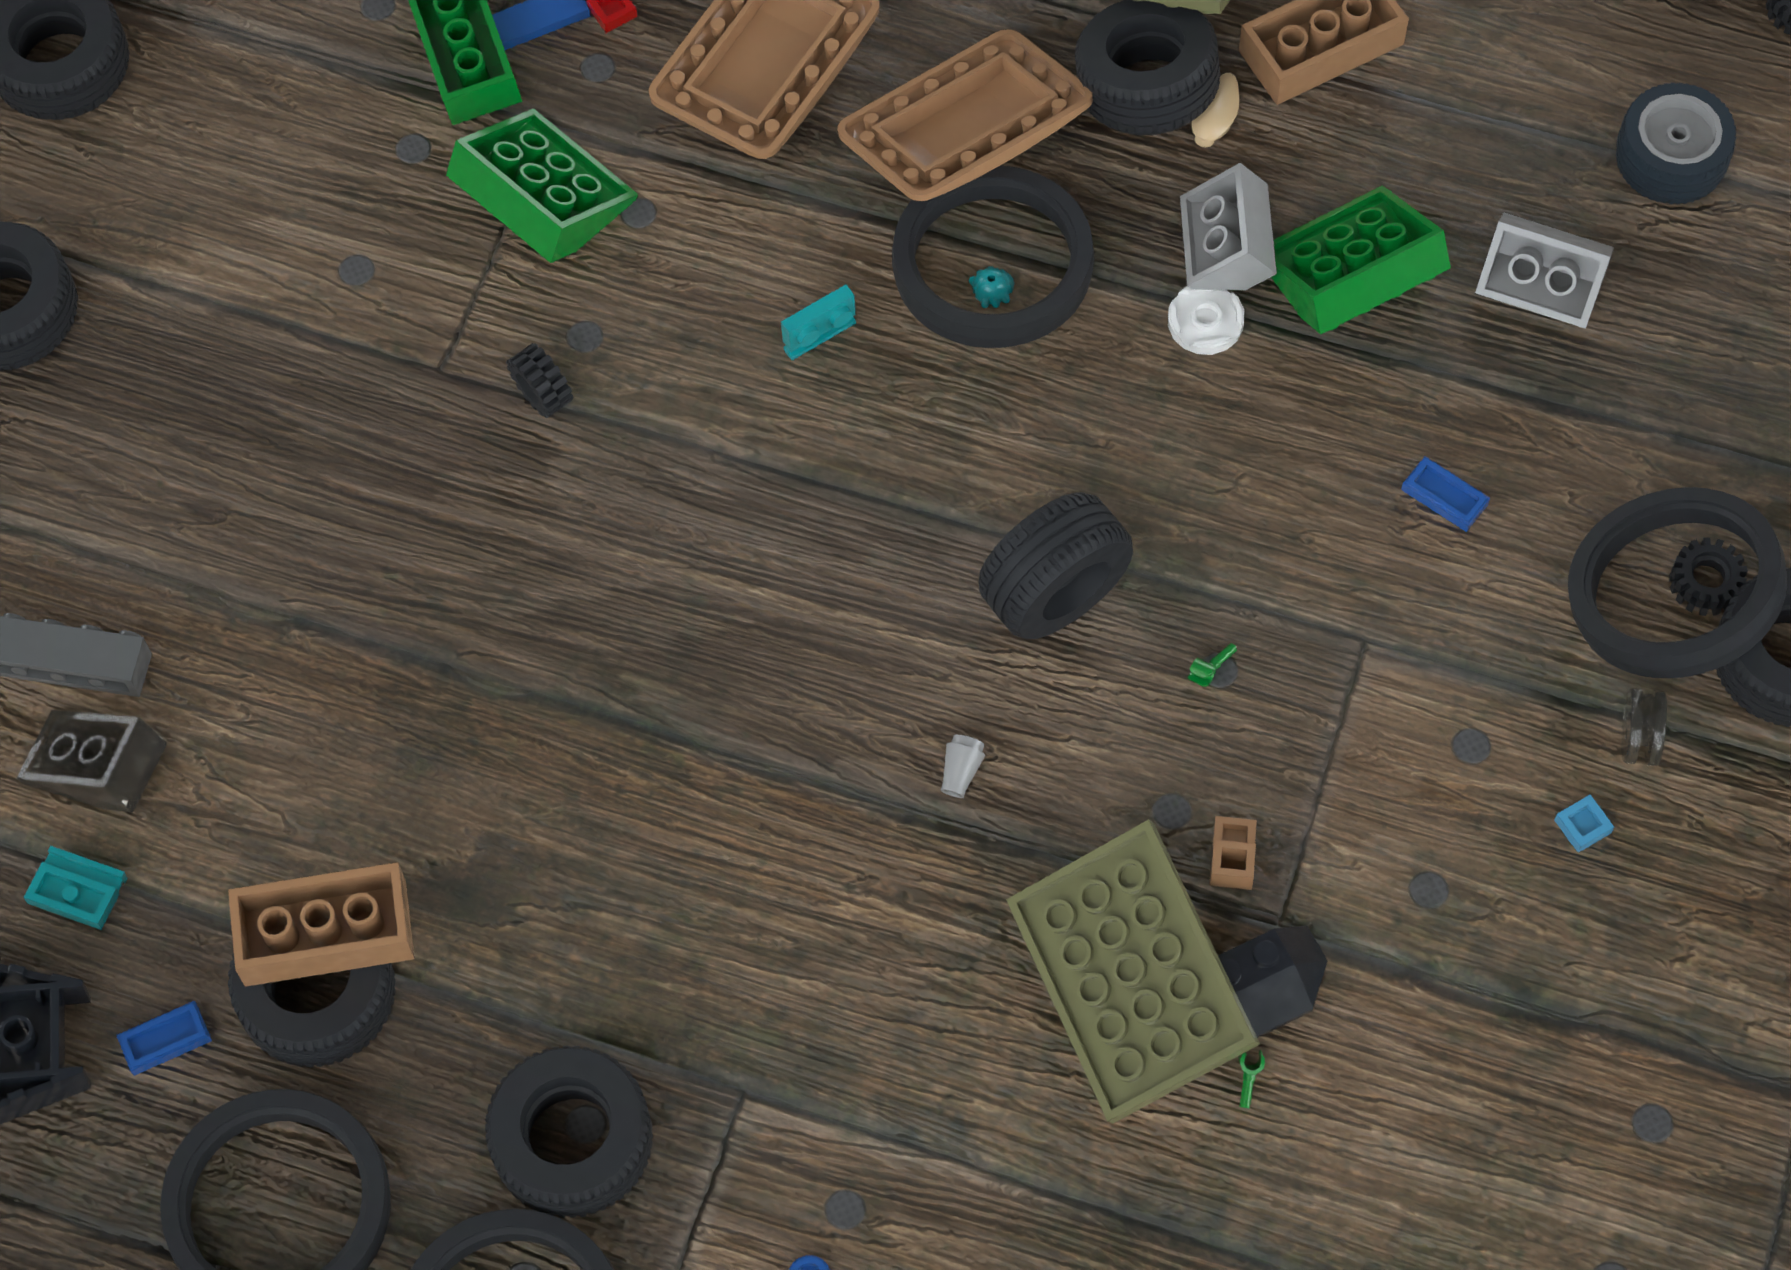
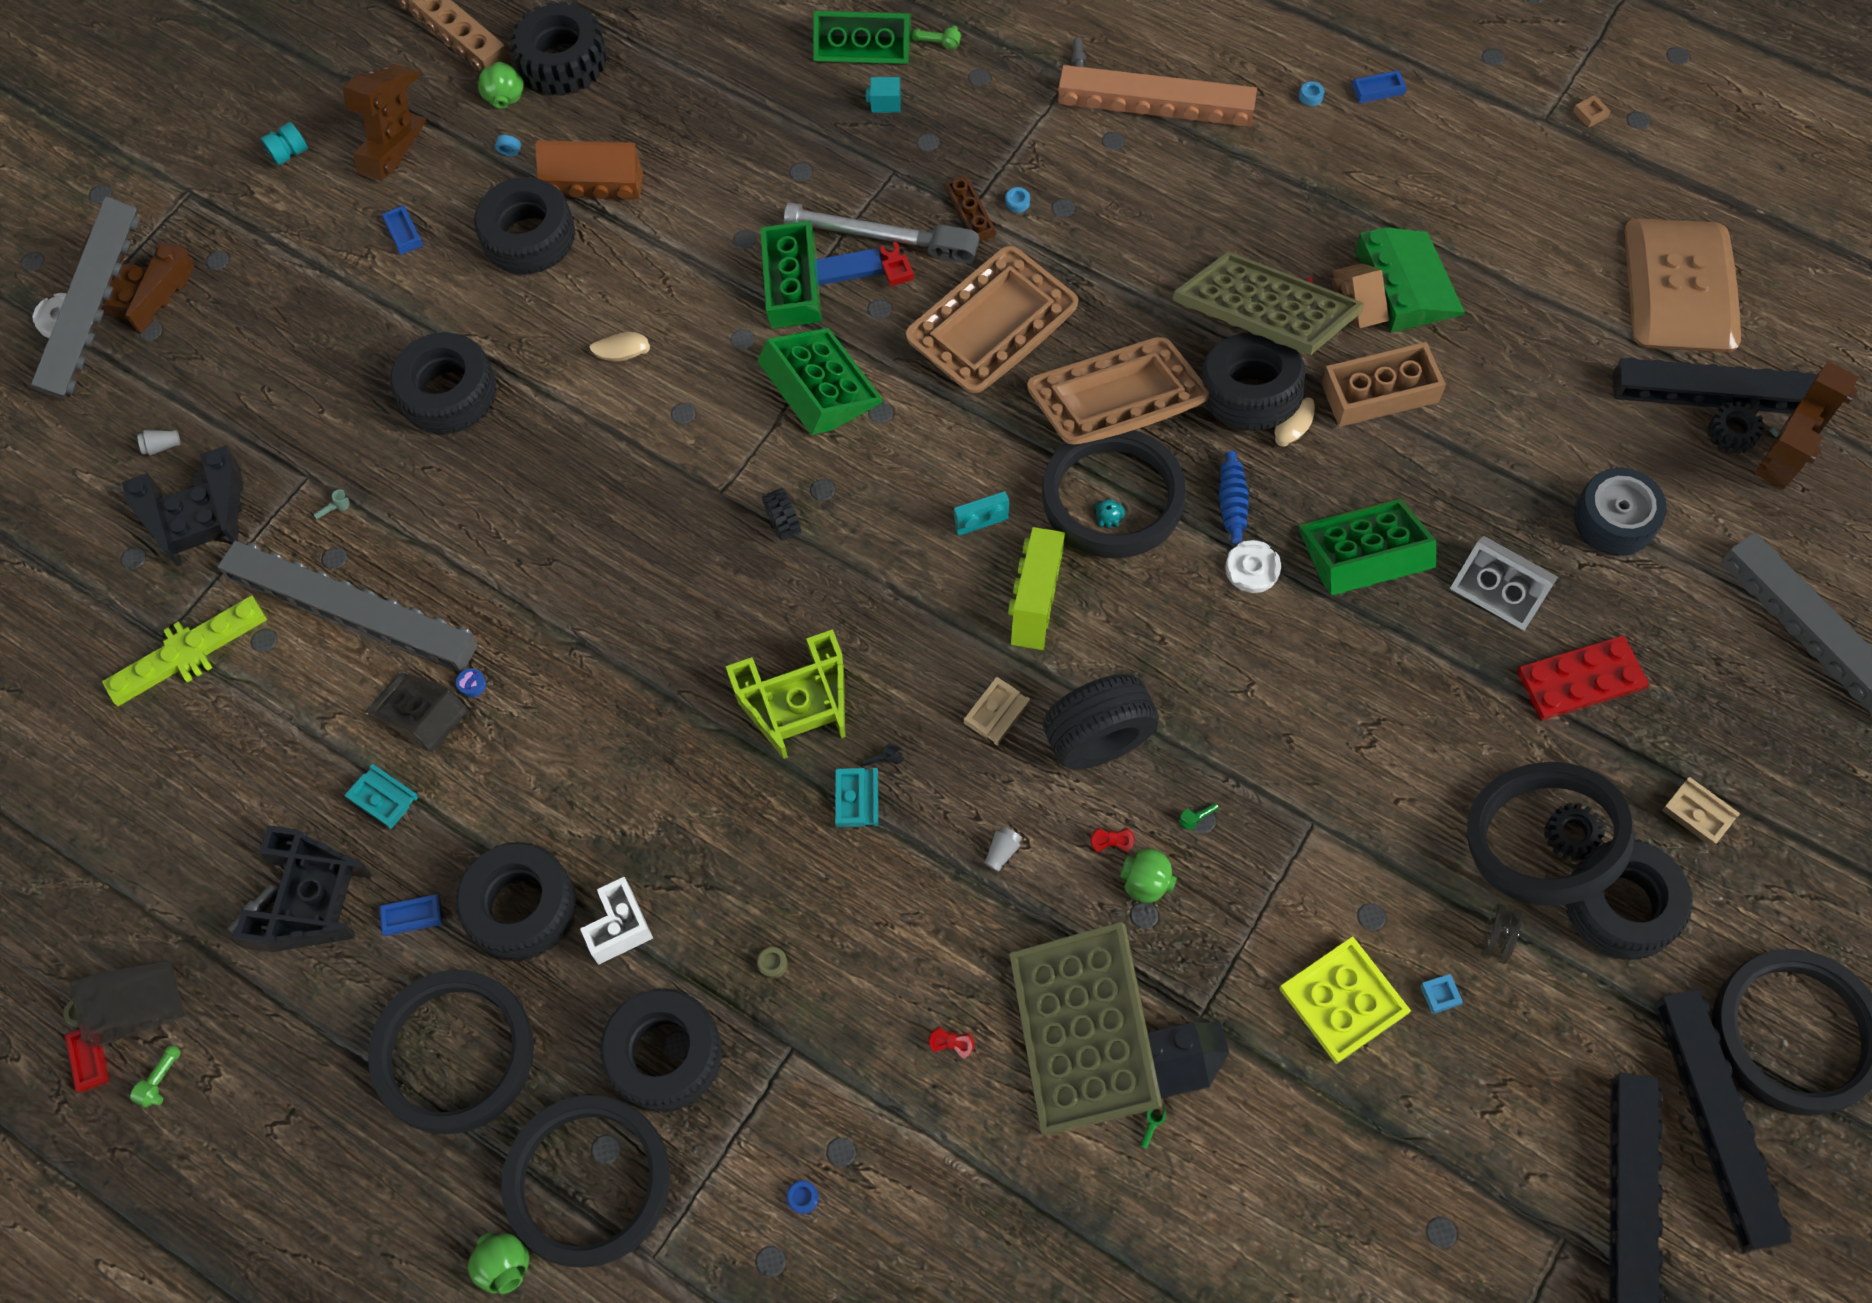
camera: 15 degrees right, 0 degrees up
medium nougat brick [228,862,415,987] -> none
light grey slope [1180,163,1277,290] -> none
medium nougat brick [1209,816,1257,890] -> none
blue tile [1401,456,1490,532] -> none
none -> blue tile [456,668,486,698]
none -> white brick [580,877,653,965]
none -> tan arm [590,332,650,362]
none -> lime wedge [725,629,845,759]
none -> olive tile [757,947,788,979]
none -> teal plate [835,768,878,827]
none -> black hand [862,743,904,766]
none -> red piece [929,1026,975,1058]
none -> tan plate [964,677,1030,746]
none -> lime wedge [1008,527,1065,650]
none -> red piece [1090,827,1135,852]
none -> bright green plant [1119,848,1177,903]
none -> blue piece [1219,451,1249,544]
none -> neon yellow plate [1279,937,1411,1065]
none -> red plate [1517,635,1649,721]

